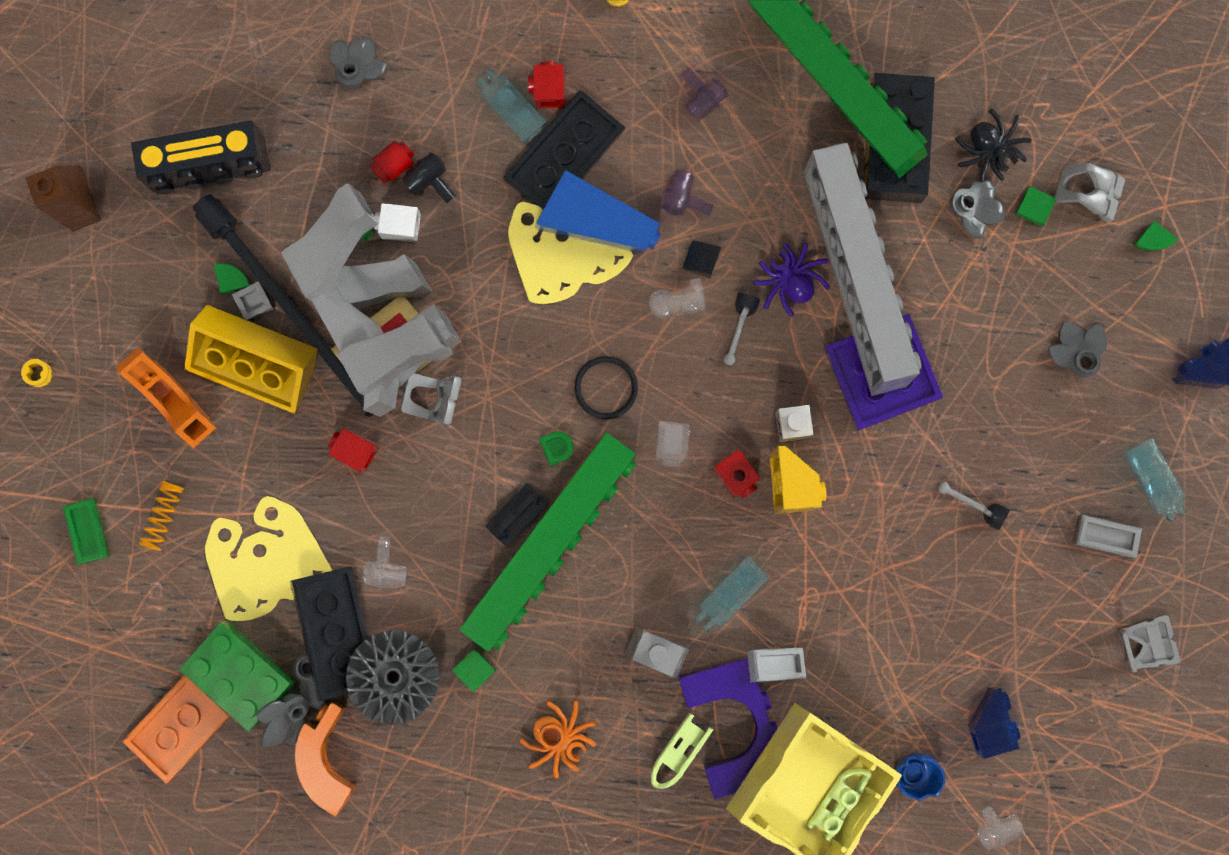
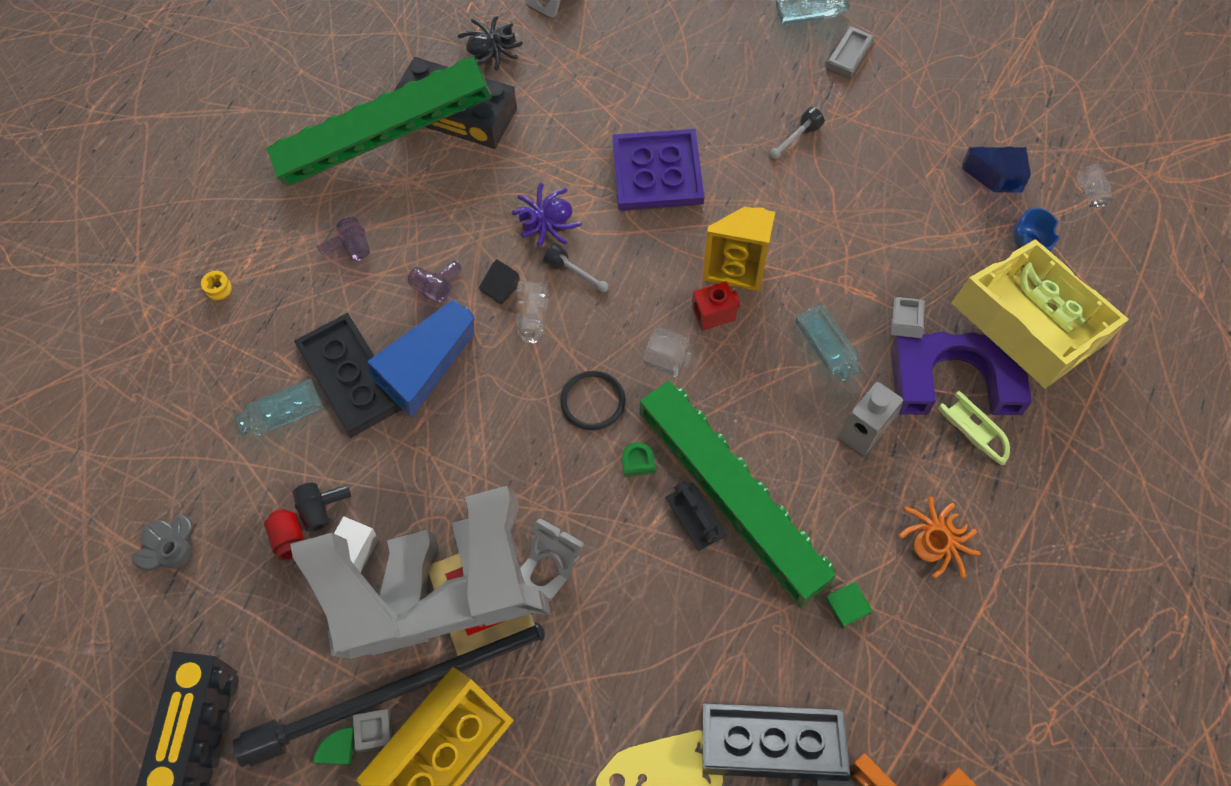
camera: 70 degrees left, 20 degrees down
red brick [328,428,379,474] -> none
dark grey wheel [346,630,440,724] -> none
clear piece [362,536,407,589] -> none
light yellow piece [508,202,633,304] -> none
red brick [528,61,565,109] -> none
white brick [775,405,814,442] -> none
light grey brick [803,142,921,396] -> none
dark grey plate [950,180,1006,238] -> none
green tile [1015,186,1057,227] -> none
dark grey plate [1049,321,1107,378] -> none
light grey piece [1117,615,1181,673] -> none

